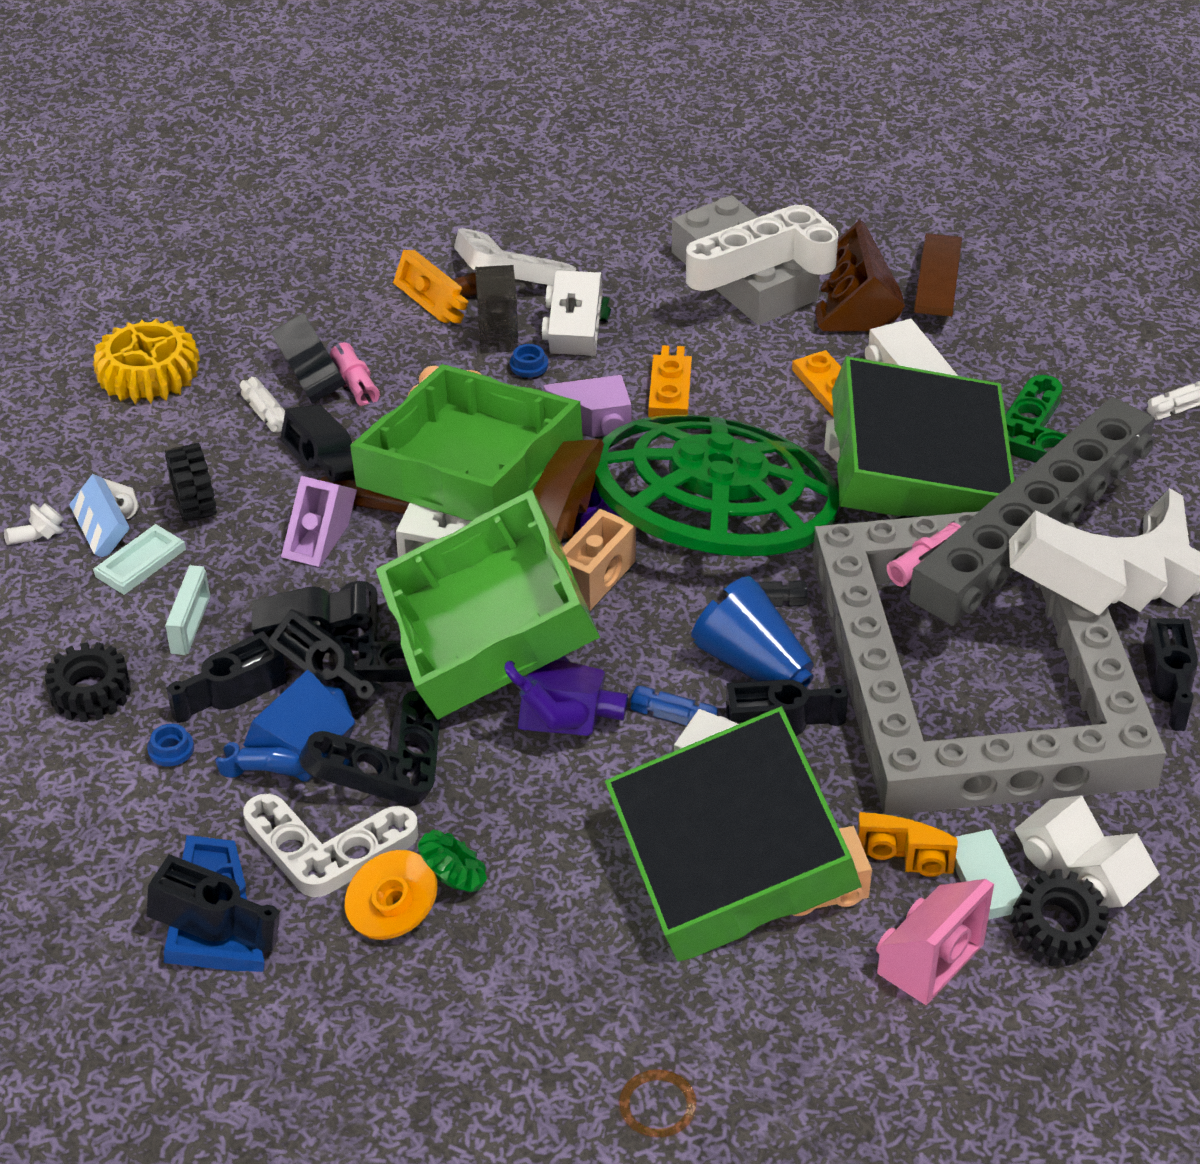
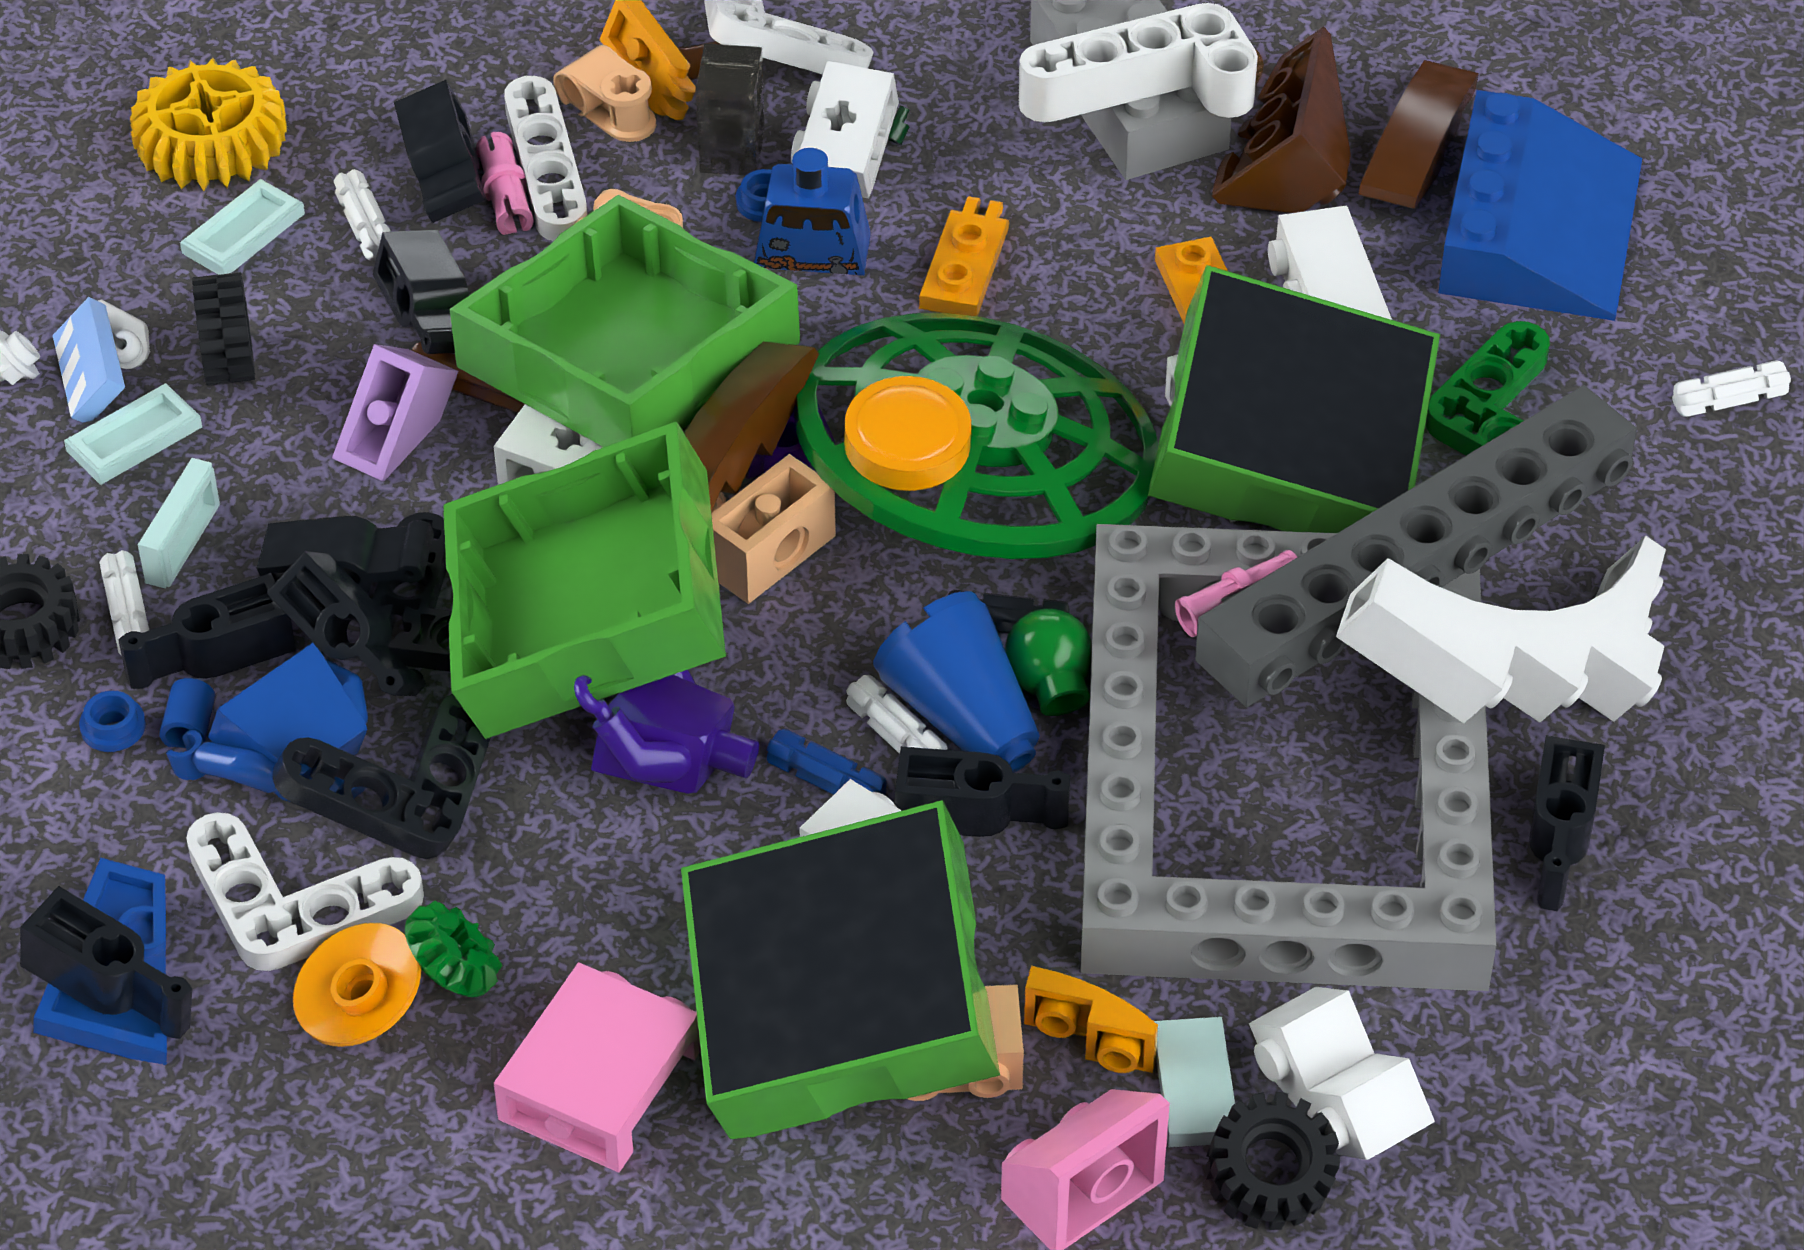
camera: 10 degrees right, 5 degrees up
lavender slope [544,375,631,437] -> none
none -> white axle [99,550,149,655]
none -> blue hinge [159,678,216,748]
none -> light aqua tile [180,179,305,275]
none -> bright pink panel [494,962,701,1173]
none -> white beam [504,76,587,241]
none -> light nougat piece [554,45,657,142]
none -> blue torso [754,148,871,275]
none -> light orange piece [844,376,971,491]
none -> white axle [846,675,947,754]
none -> green piece [1004,609,1092,716]
none -> blue slope [1438,90,1643,321]

